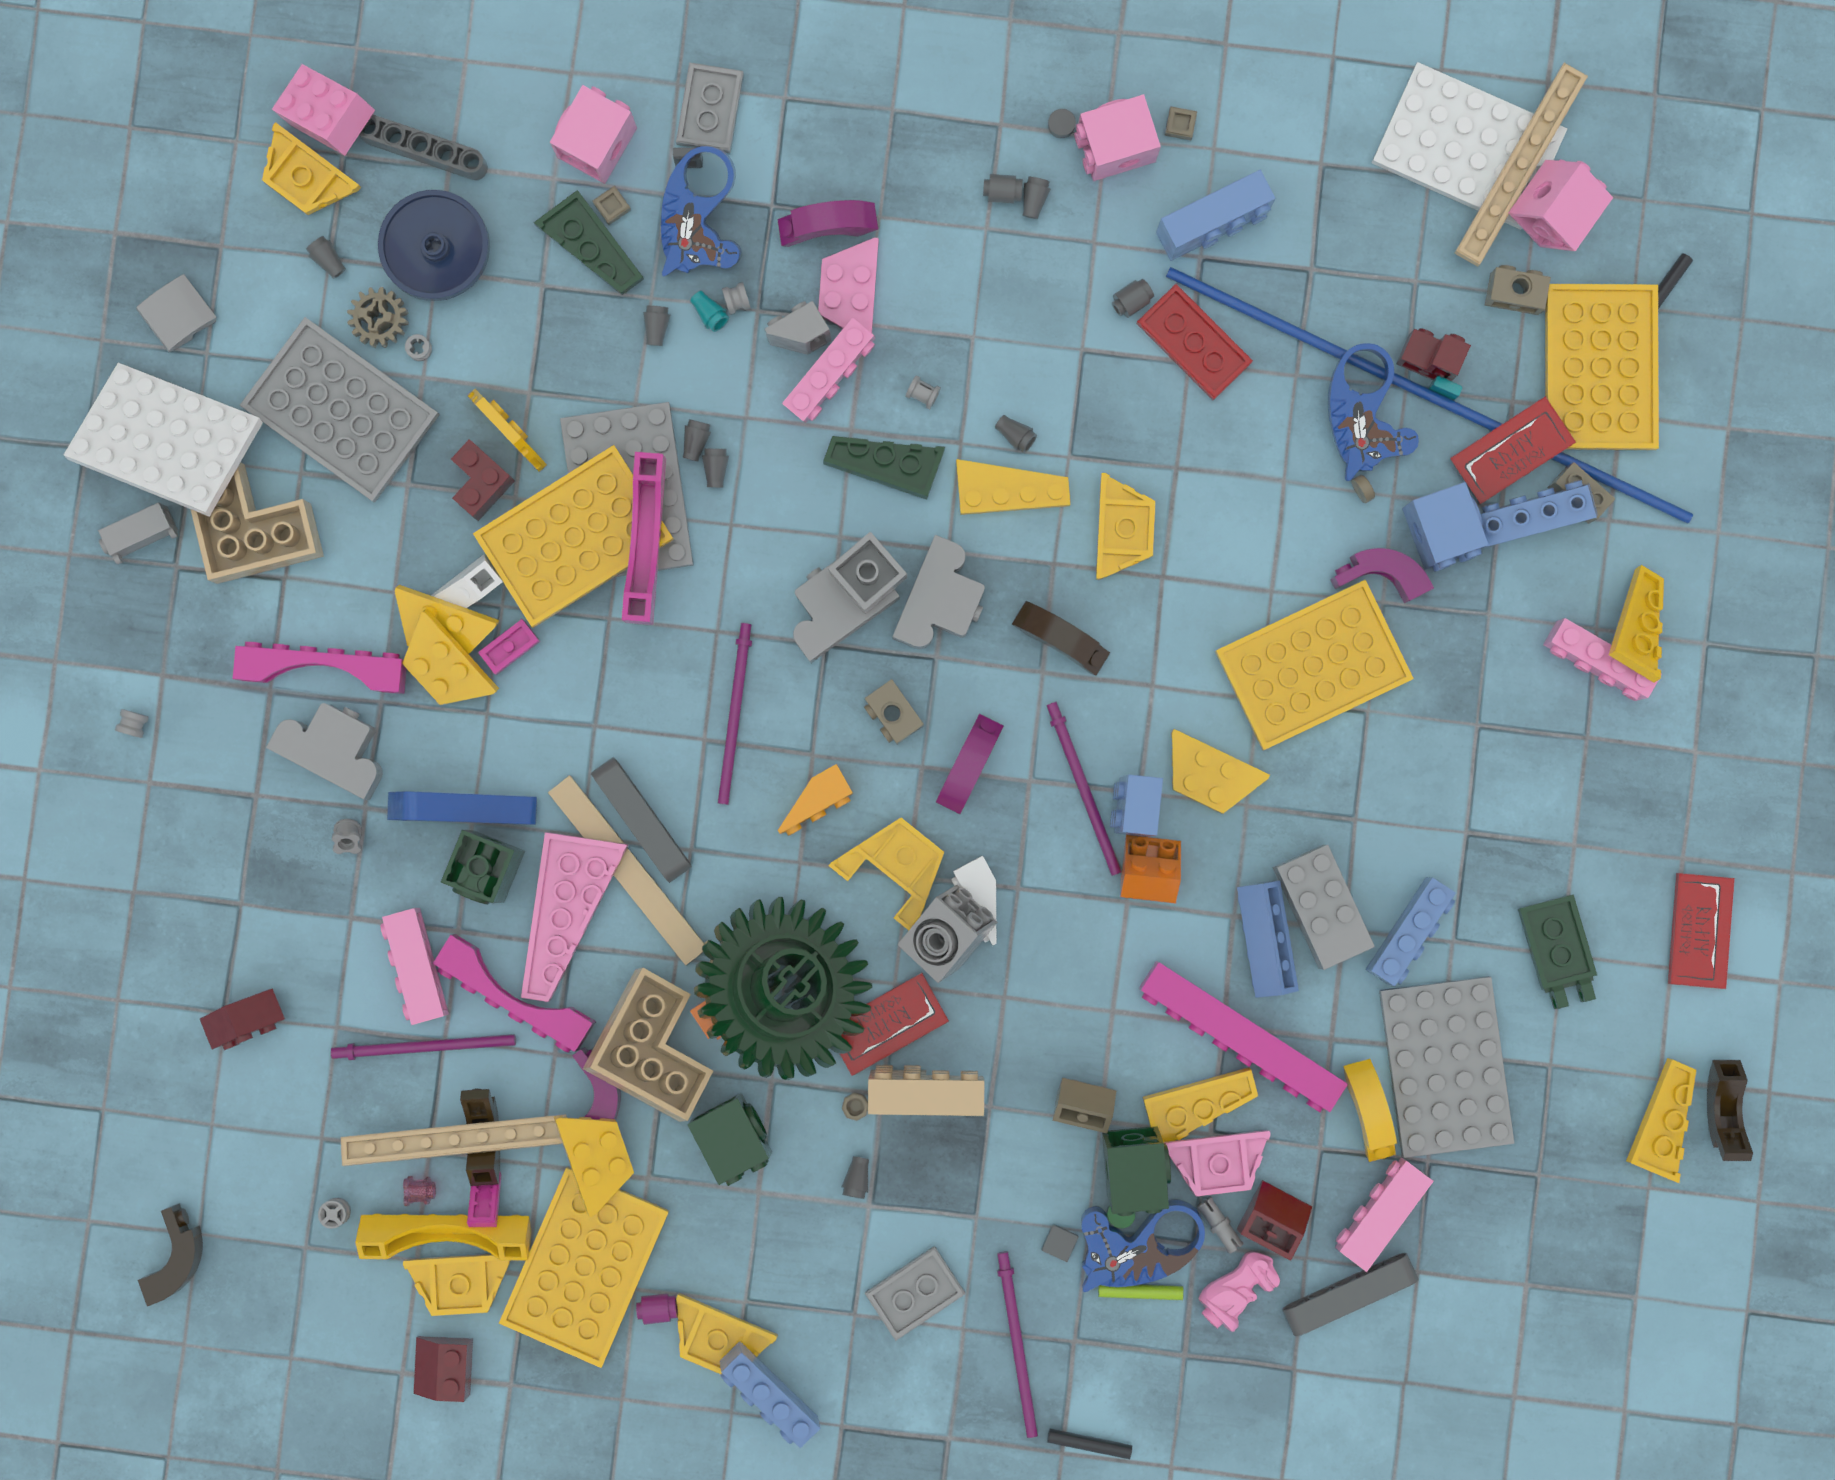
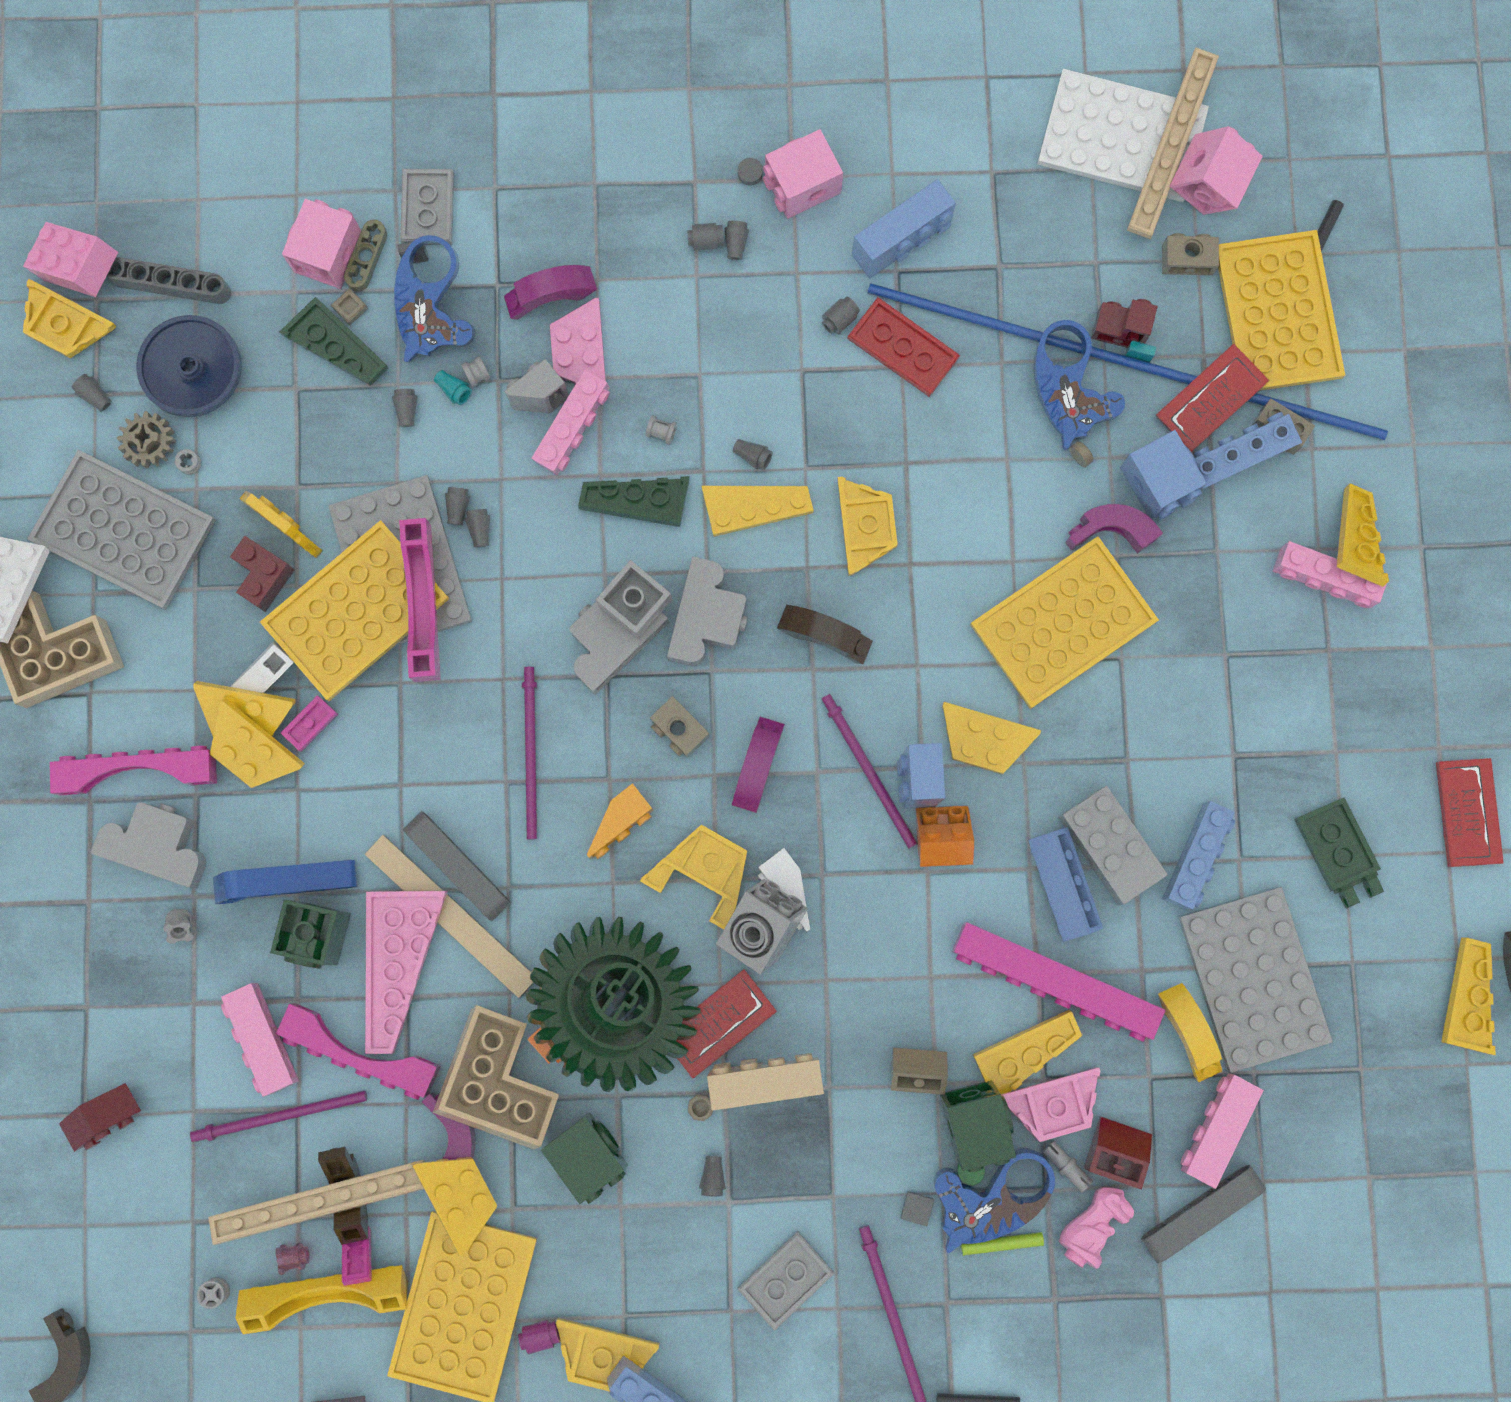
camera: 10 degrees left, 5 degrees down
yellow wing [403,1254,511,1316] -> none
dark tan tile [1165,106,1197,140] -> none
none -> olive beam [344,219,387,292]

